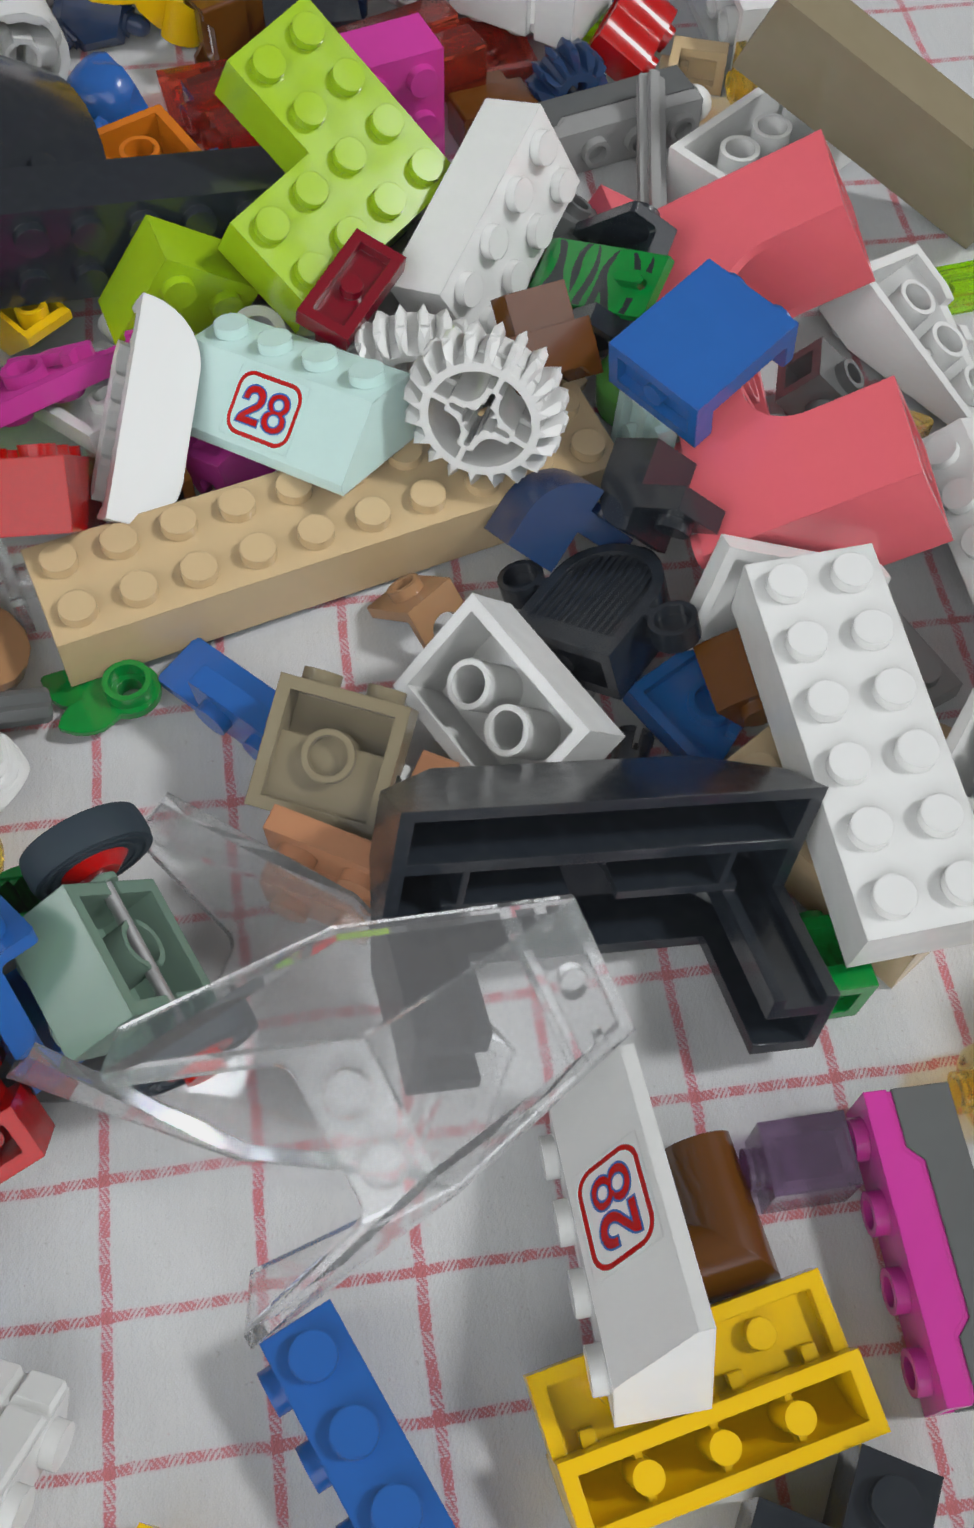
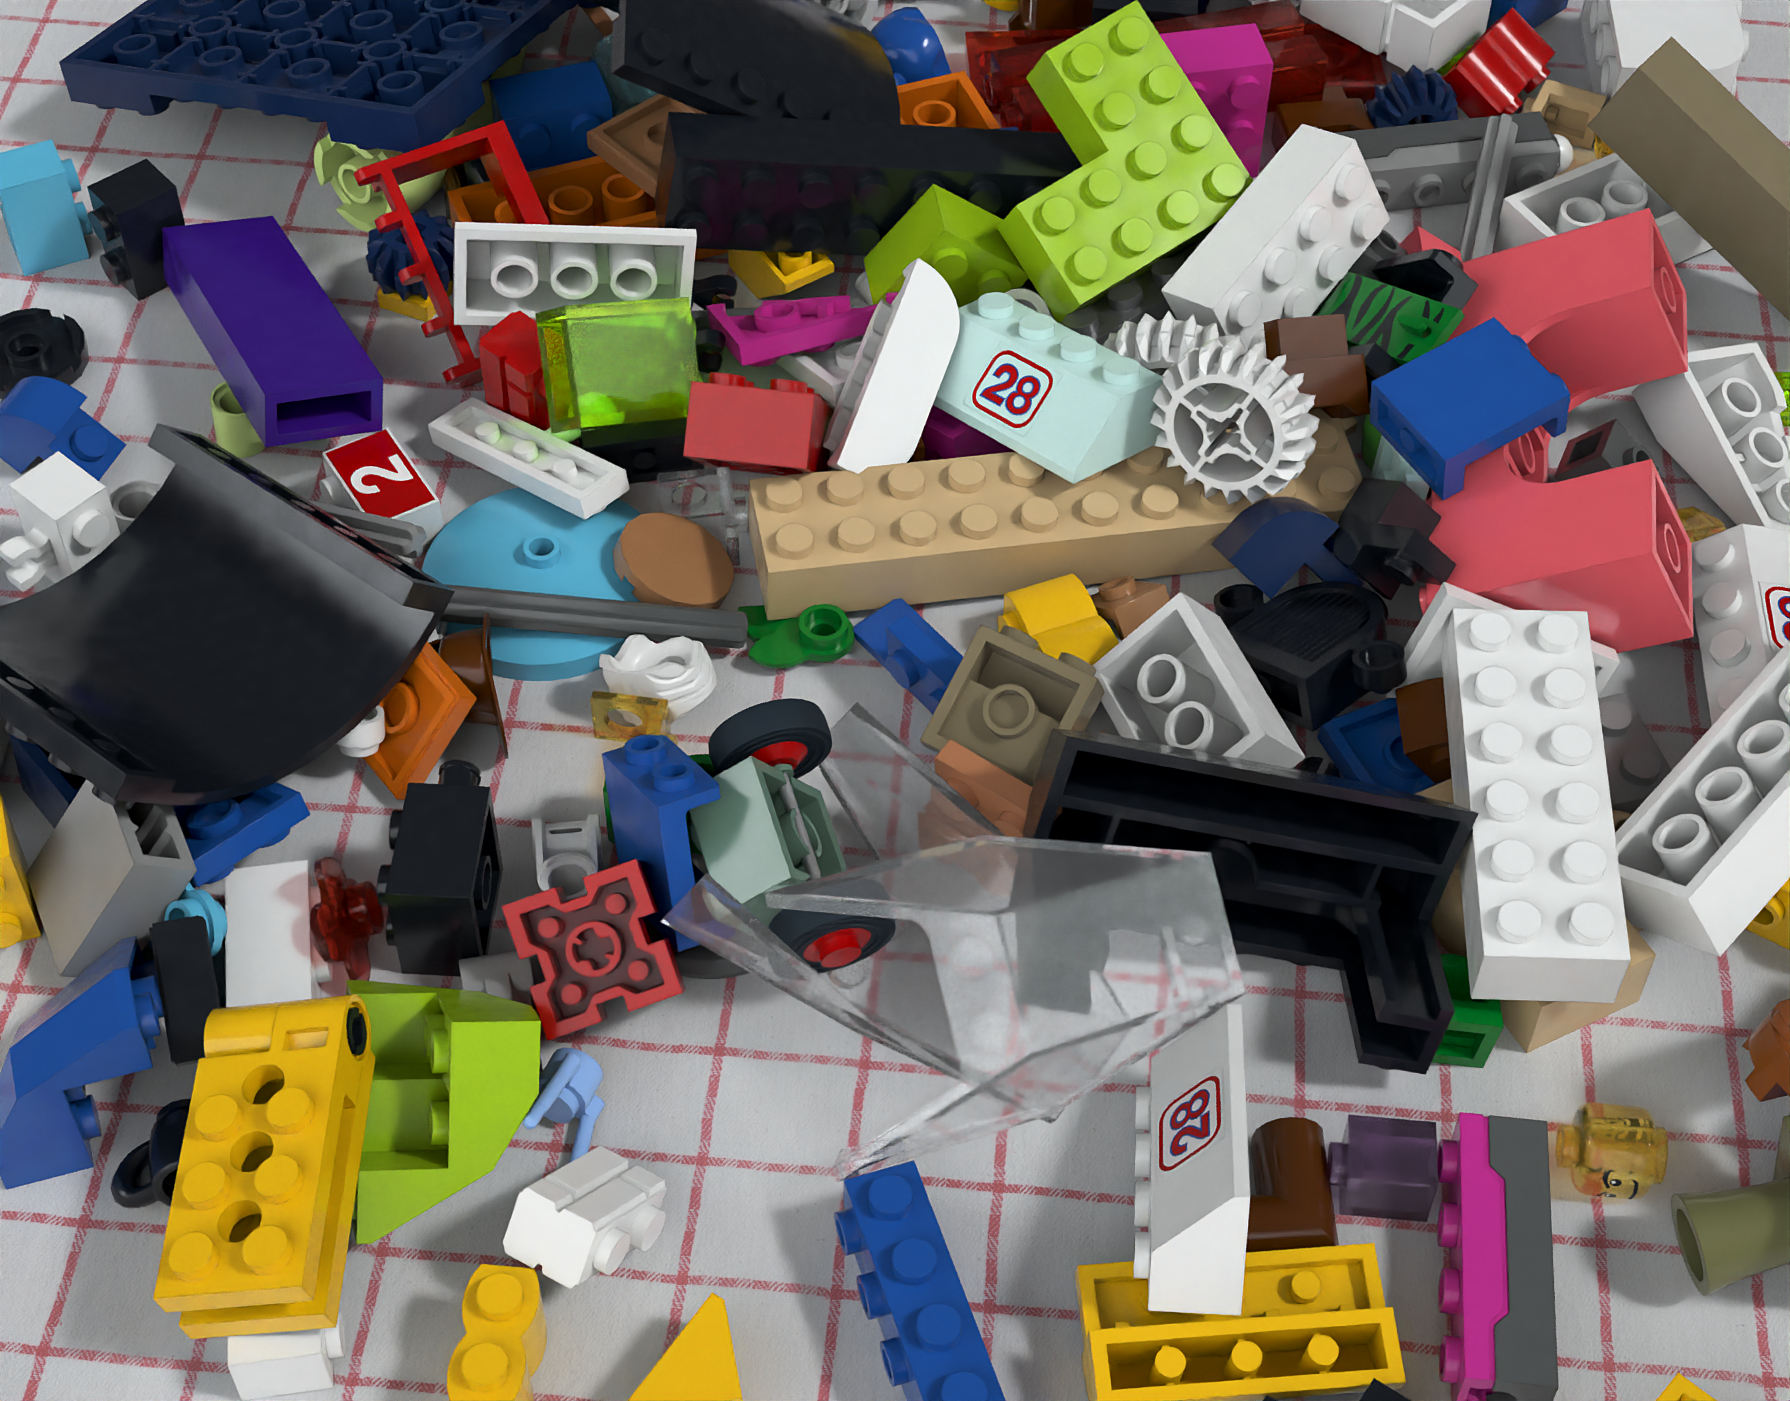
camera: 15 degrees right, 10 degrees down
dark red hinge [295,228,407,351] -> none
none -> yellow brick [997,573,1119,665]

